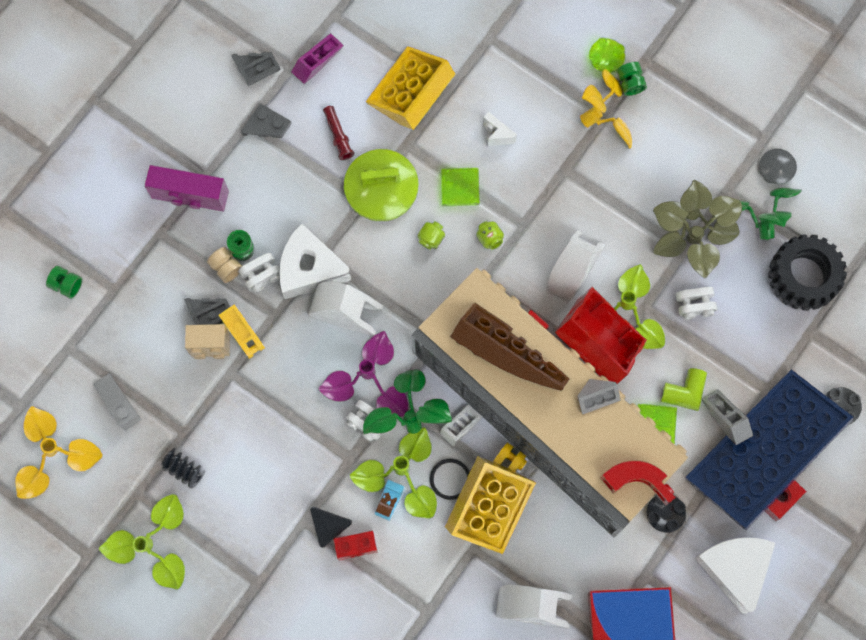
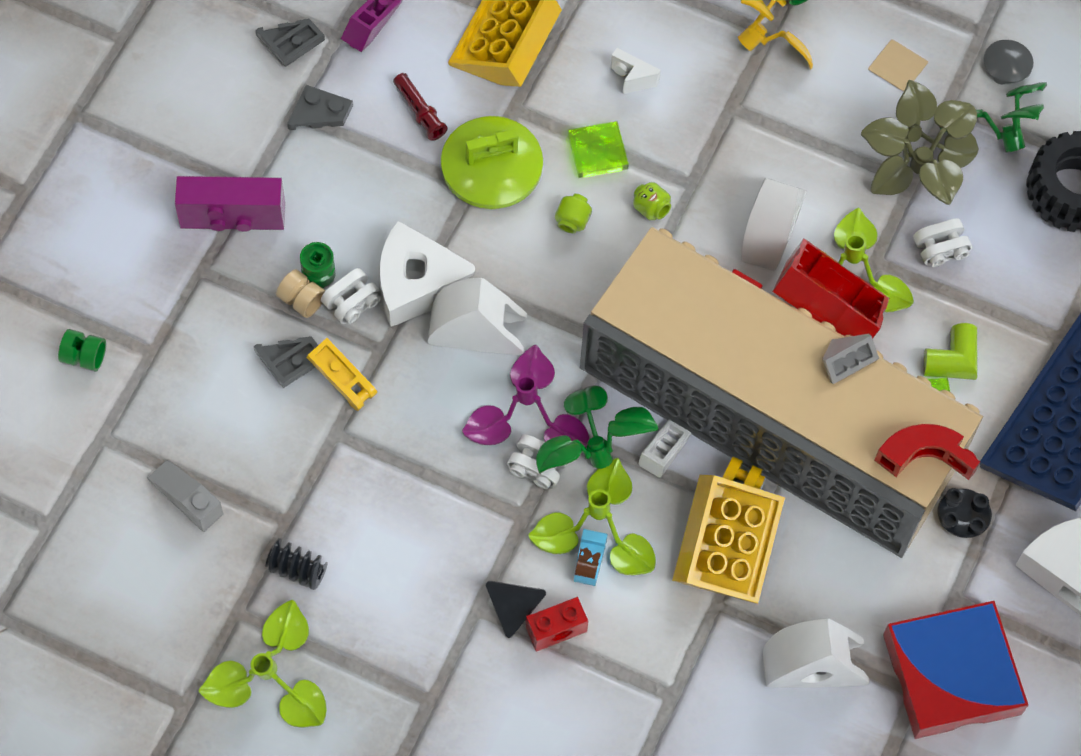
camera: 15 degrees left, 10 degrees down
yellow plant [15,406,103,499] -> none
tan piece [185,324,230,360] -> none
black tyre [430,459,470,500] -> none
reddish brown wedge [450,303,570,391] -> none
light grey slope [702,390,753,445] -> none
none -> tan sticker [868,39,928,92]

